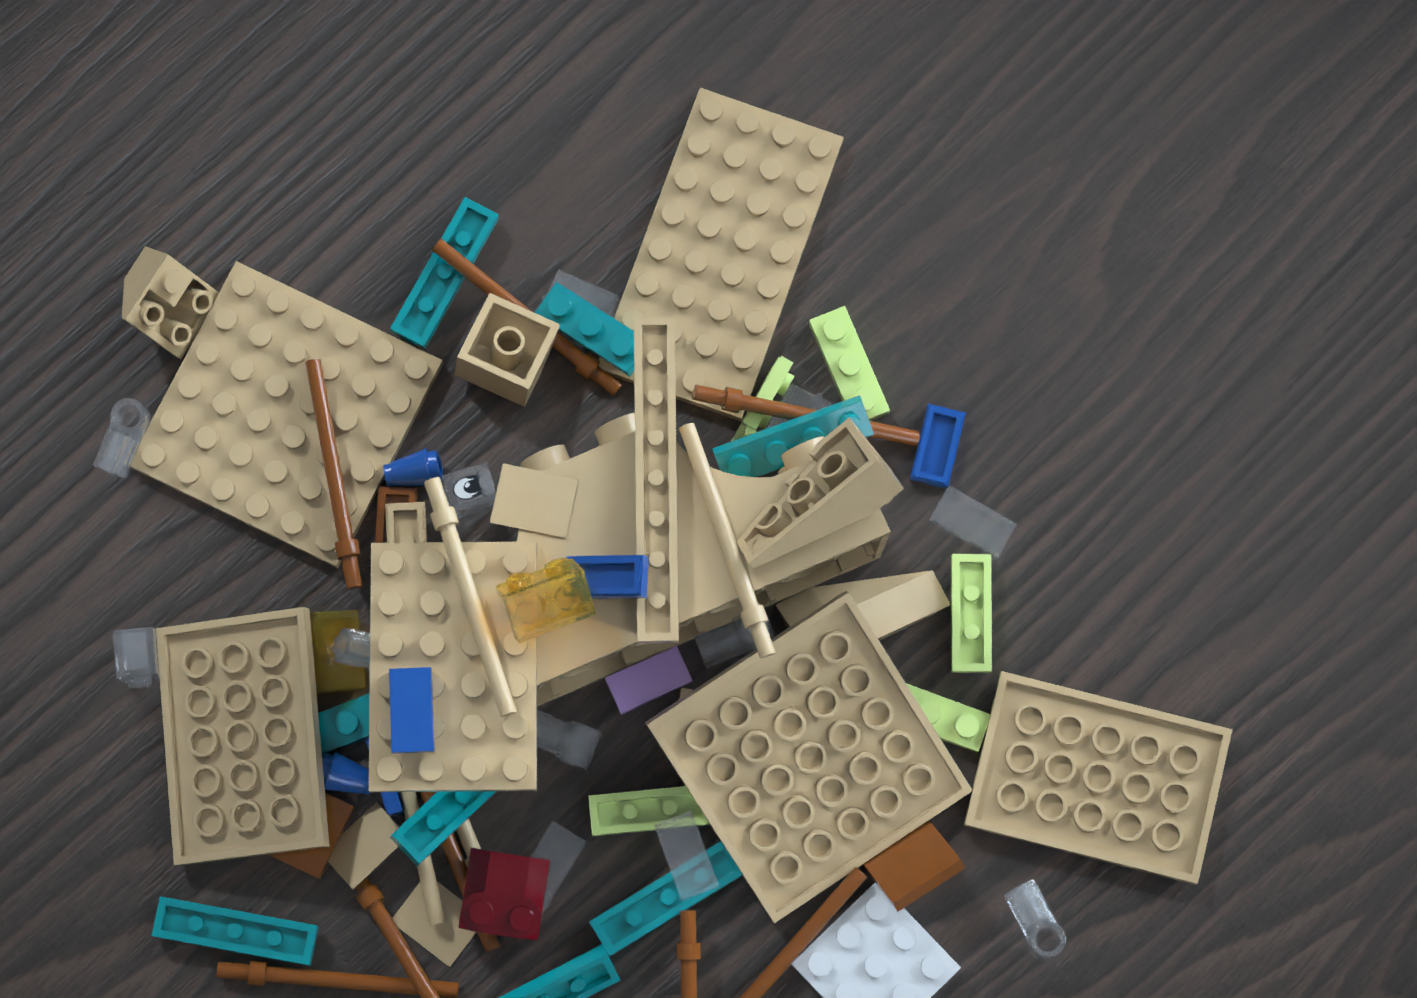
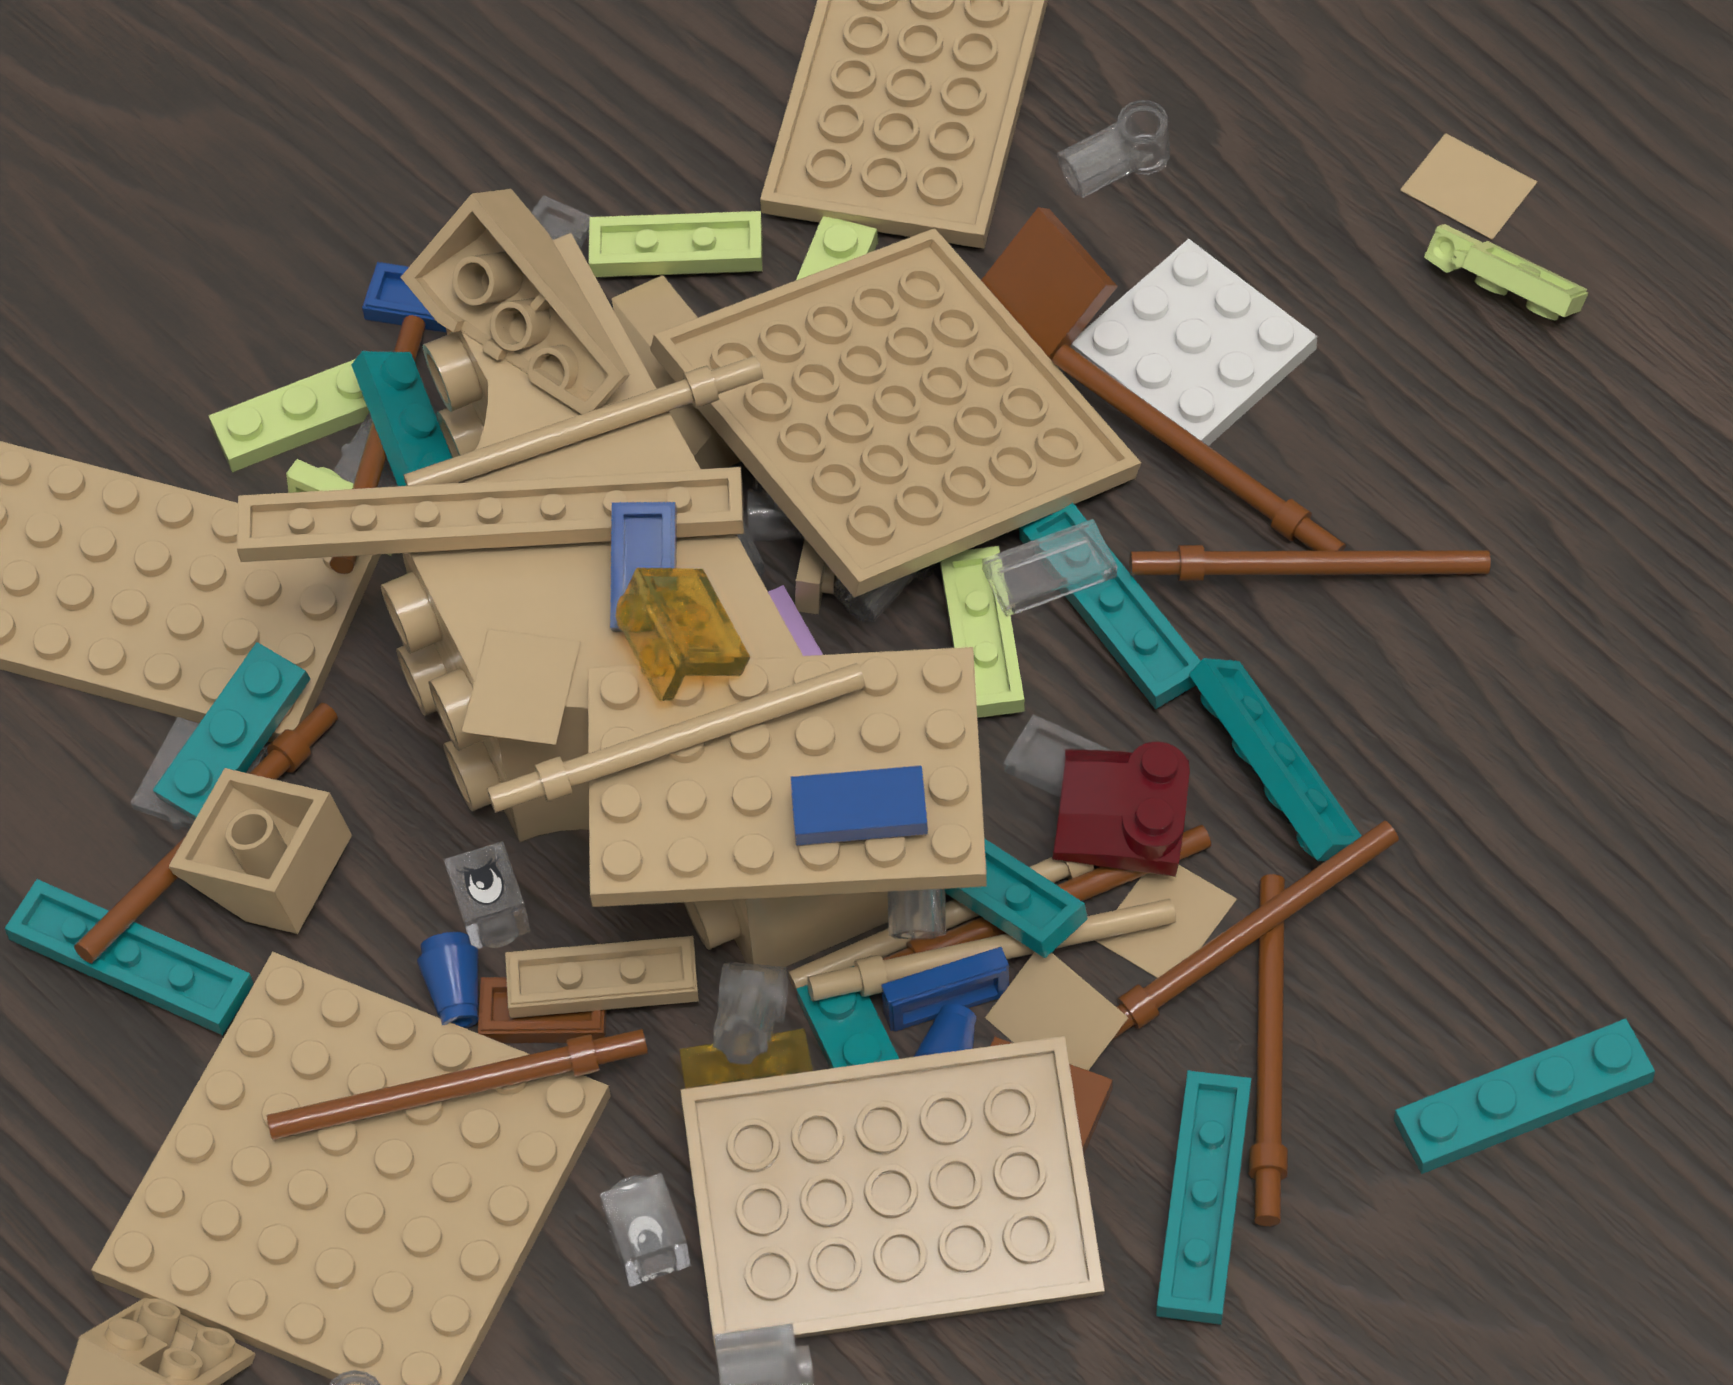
camera: 85 degrees left, 20 degrees down
none -> clear brick [600,1173,691,1287]

